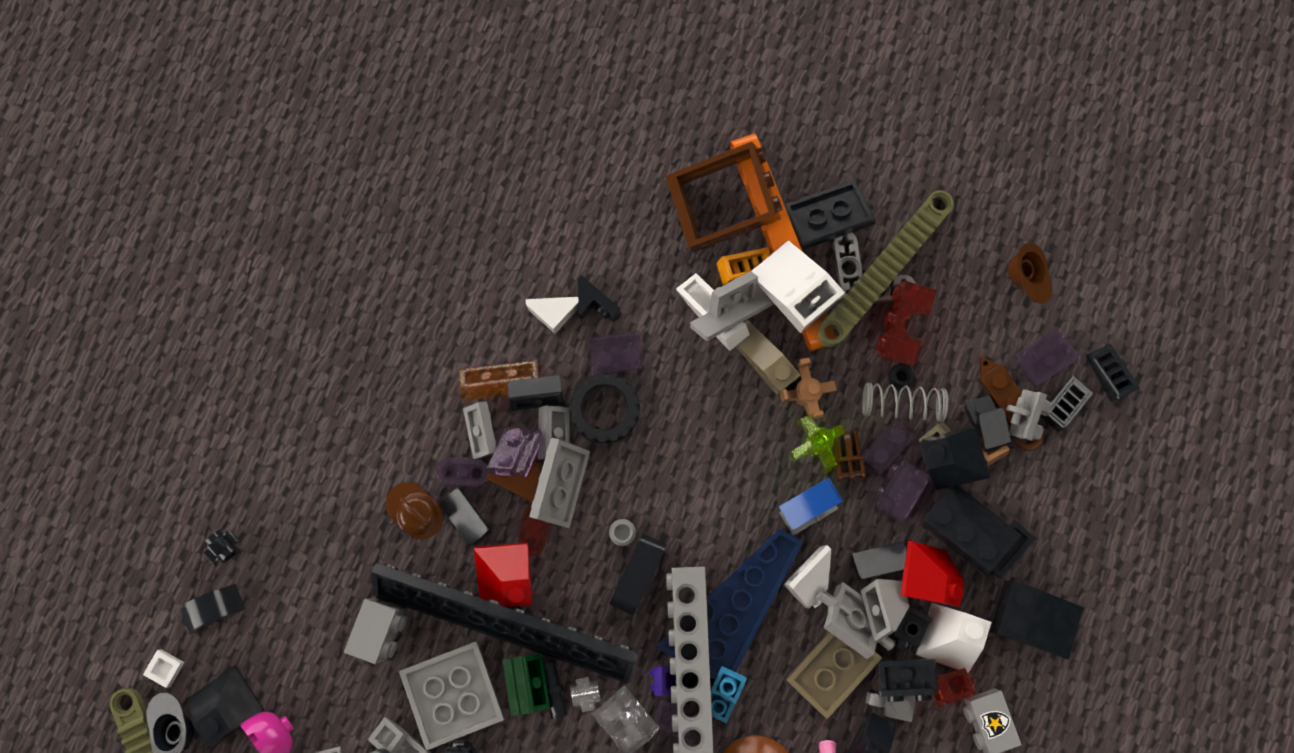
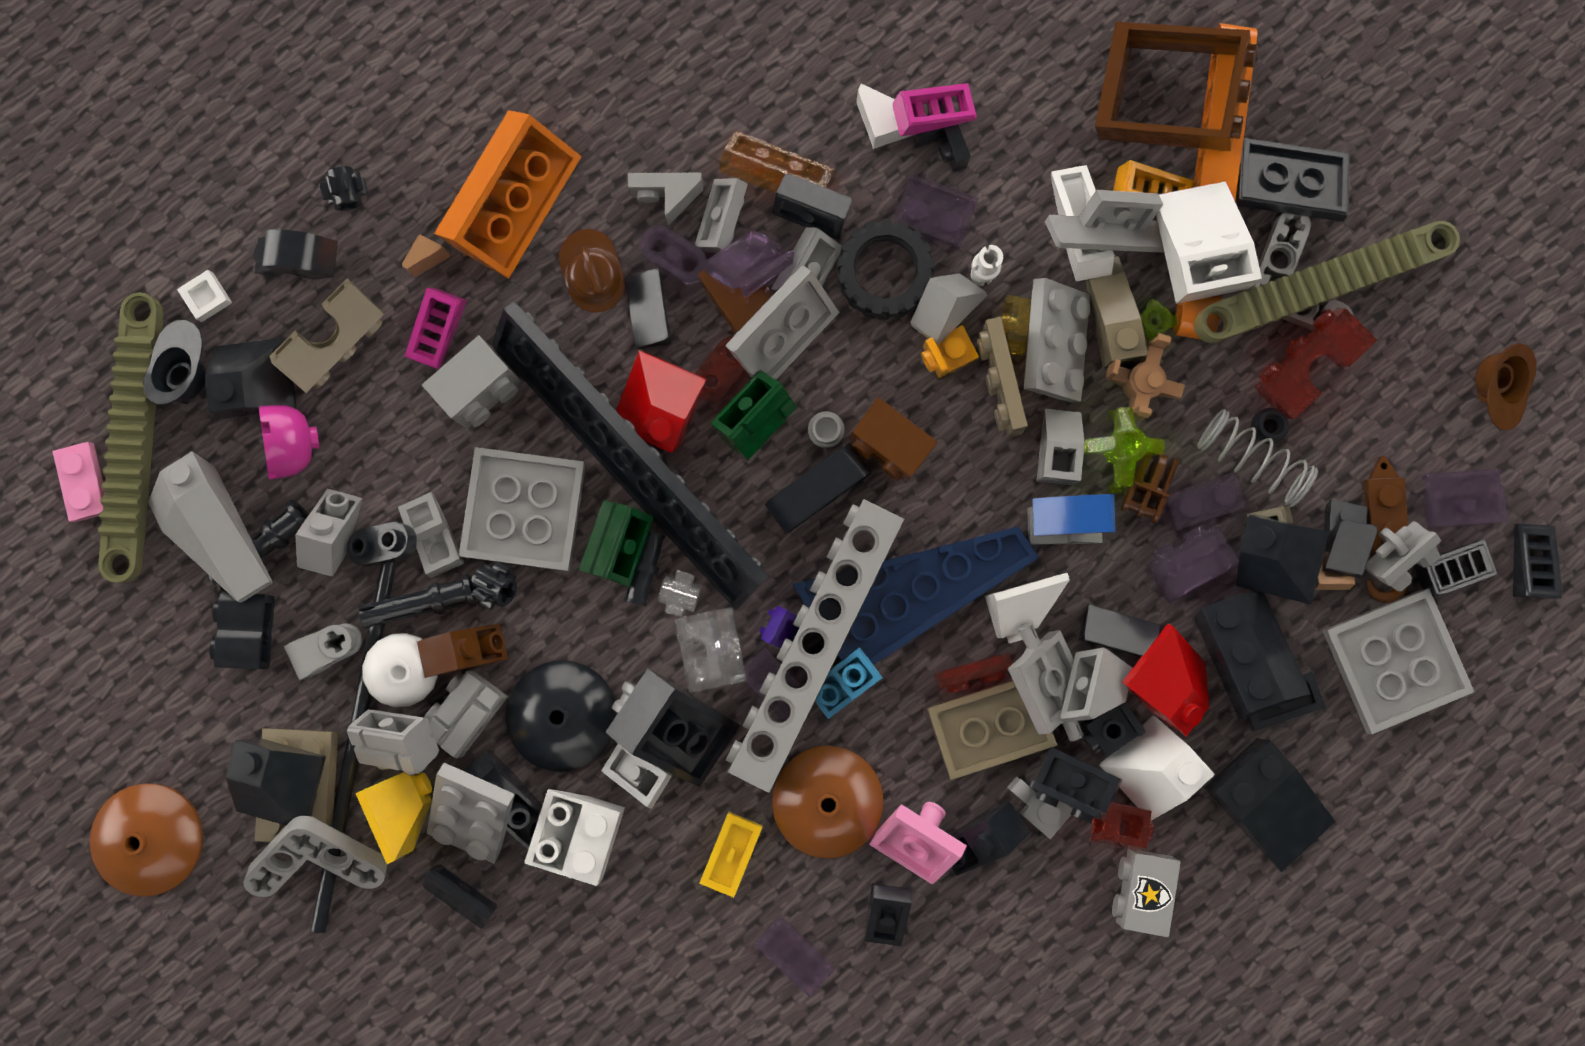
camera: 30 degrees right, 5 degrees up
none -> dark tan arch [270,278,384,393]
none -> medium nougat slope [402,235,451,277]
none -> dark pink slope [404,287,467,369]
none -> orange slope [434,110,582,279]
none -> light grey slope [628,173,703,225]
none -> dark green brick [710,370,797,460]
none -> reddish brown brick [848,397,938,483]
none -> dark pink slope [893,83,977,136]
none -> light grey slope [910,273,987,346]
none -> light orange bracket [921,325,979,378]
none -> clear red plate [934,653,1012,693]
none -> white pin [970,245,1003,286]
none -> dark tan plate [977,316,1028,438]
none -> clear yellow brick [1001,295,1032,354]
none -> light grey plate [1024,278,1090,402]
none -> light grey slope [1036,409,1085,486]
none -> clear neon green plate [1140,300,1176,342]
none -> light grey plate [1322,589,1474,734]

